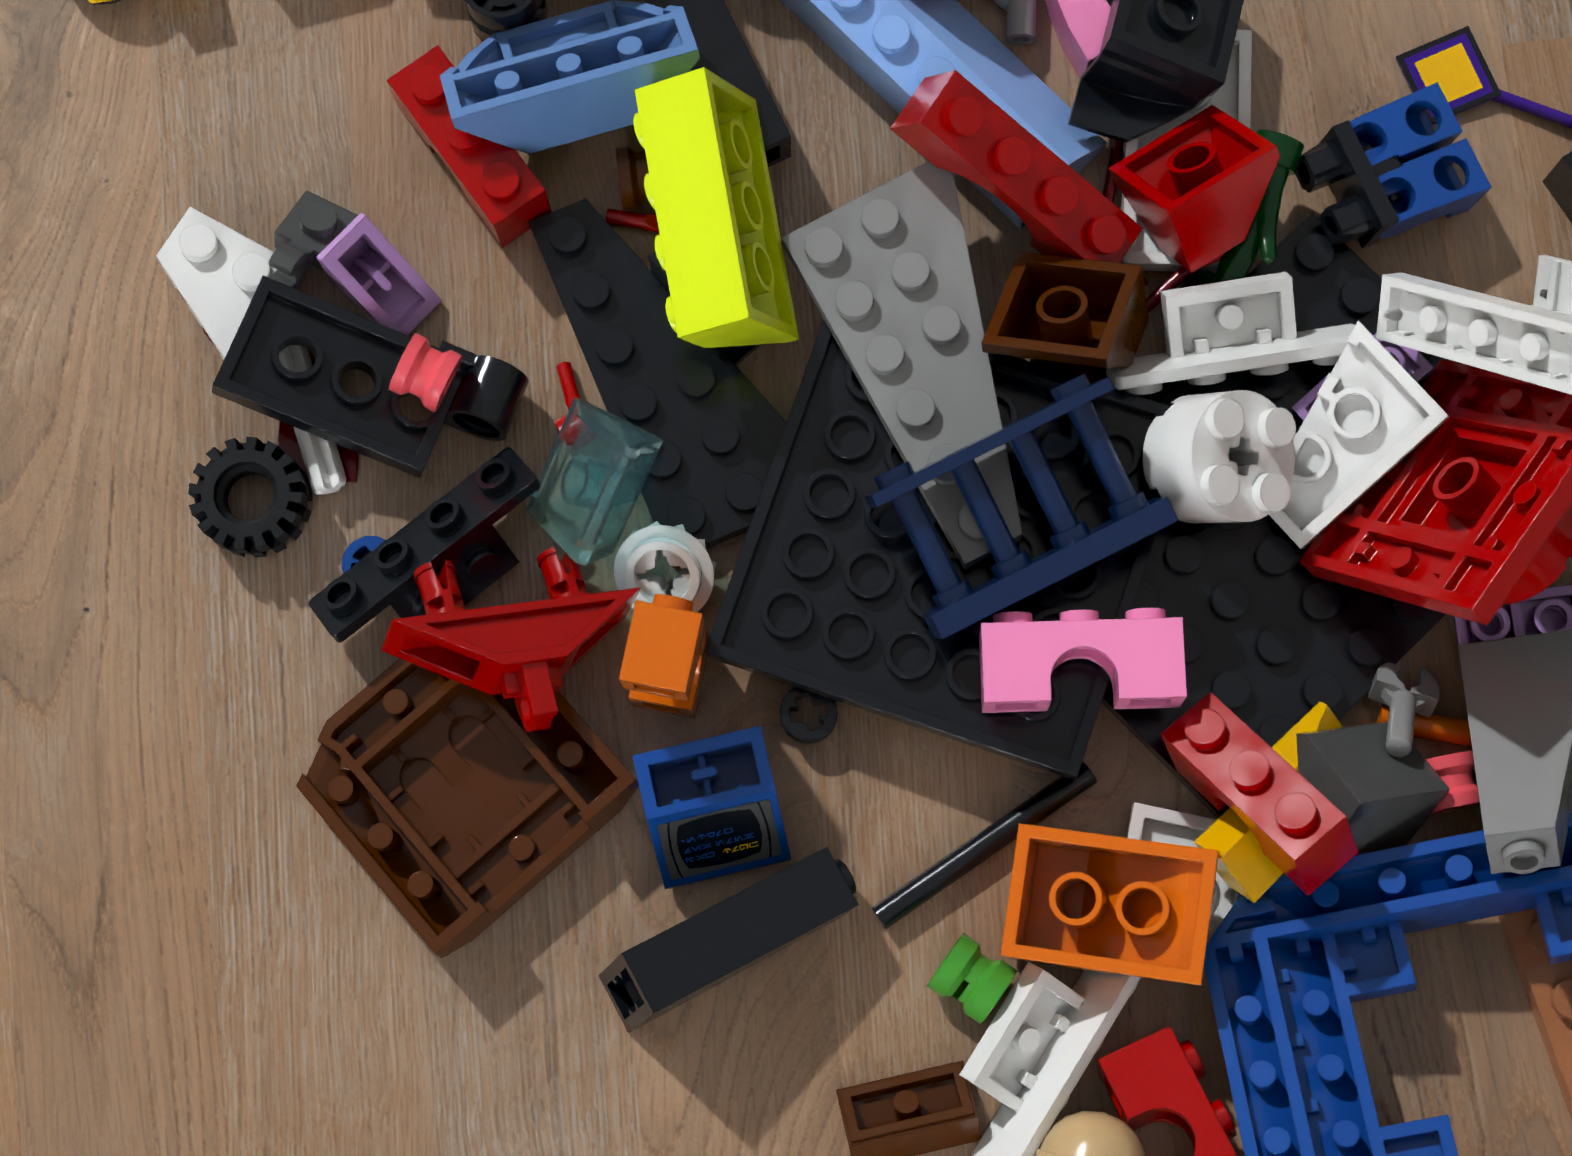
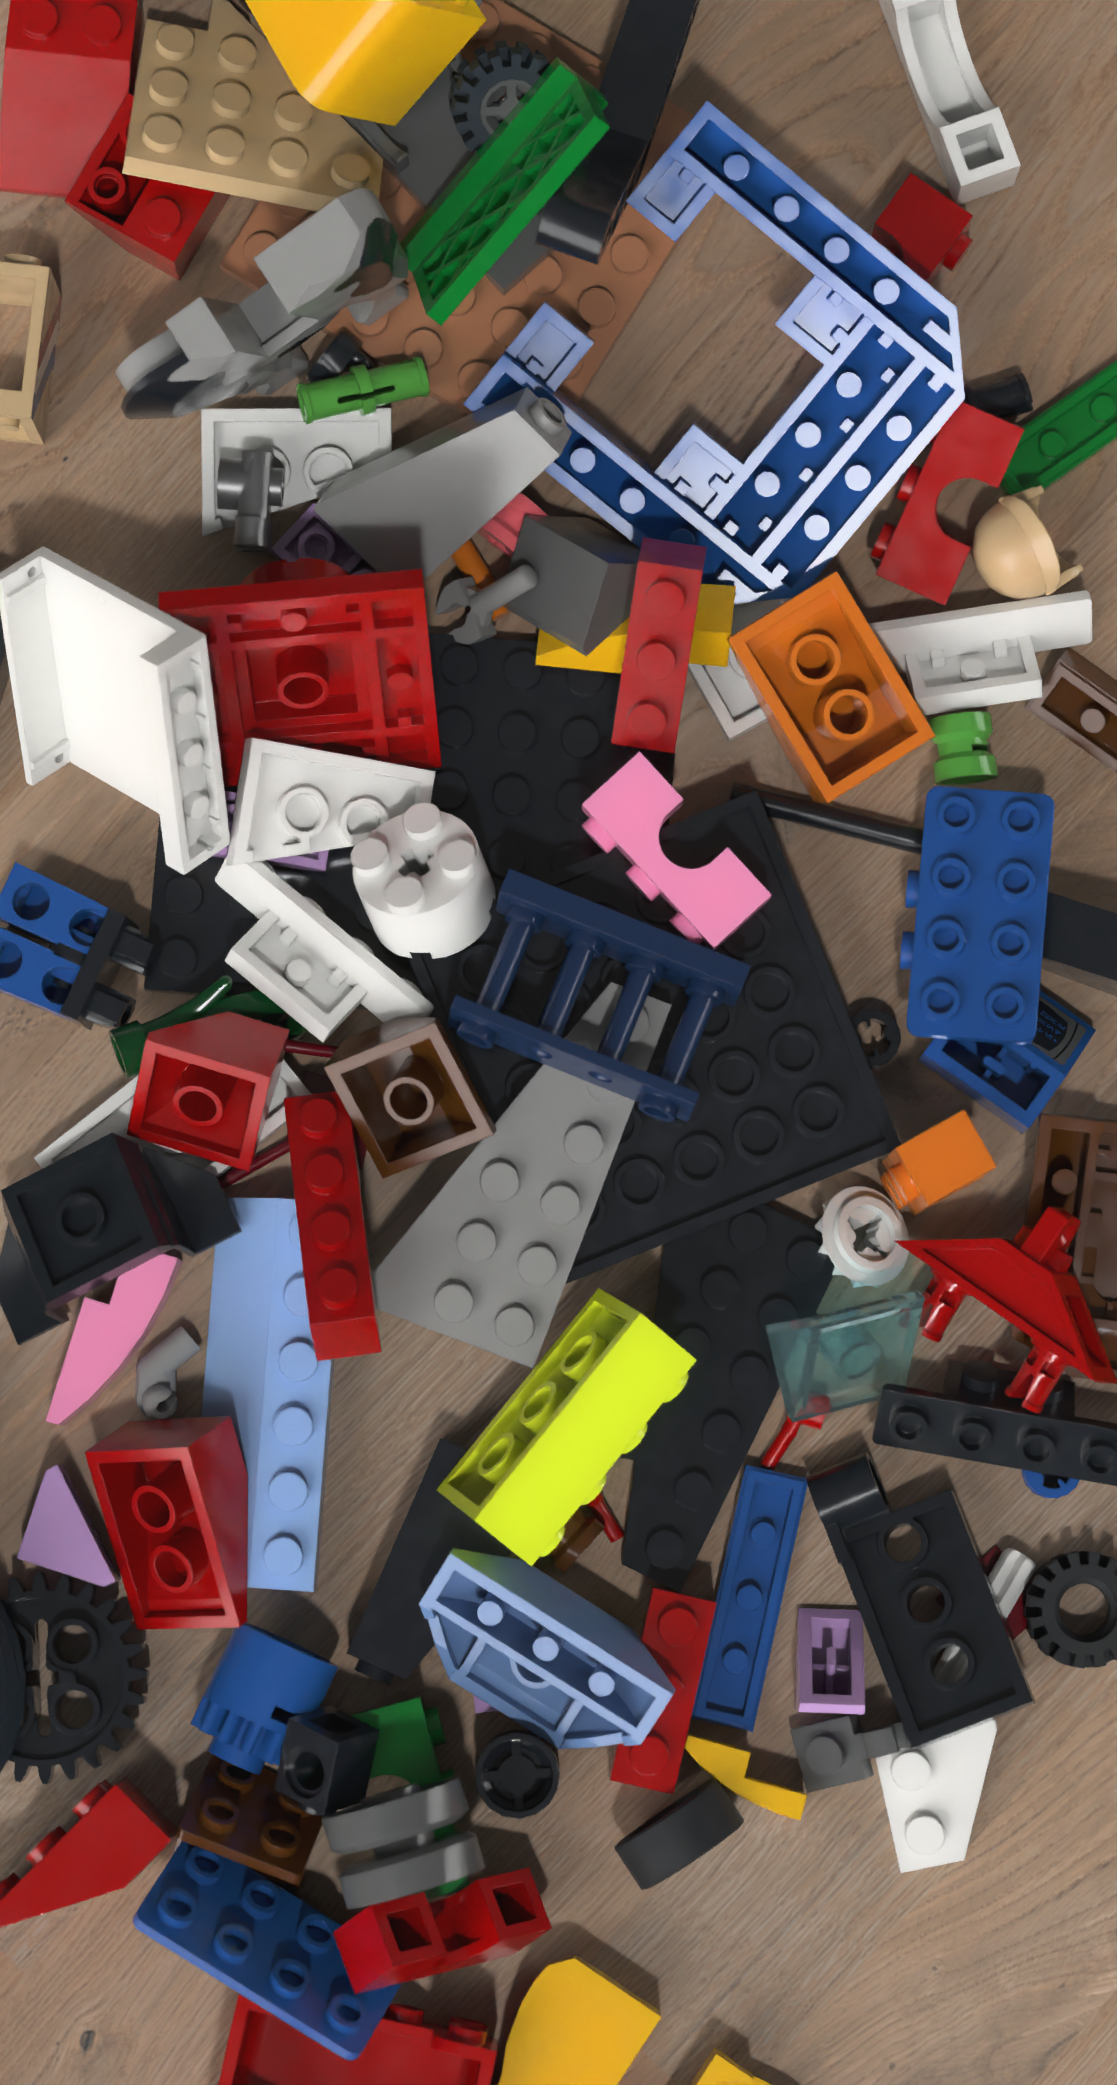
camera: 135 degrees left, 5 degrees up
coral wheel [388,333,463,412] -> none
none -> black tyre [615,1779,744,1890]
none -> yellow slope [684,1733,807,1820]
none -> blue tile [691,1465,808,1732]
none -> blue bracket [900,786,1055,1045]

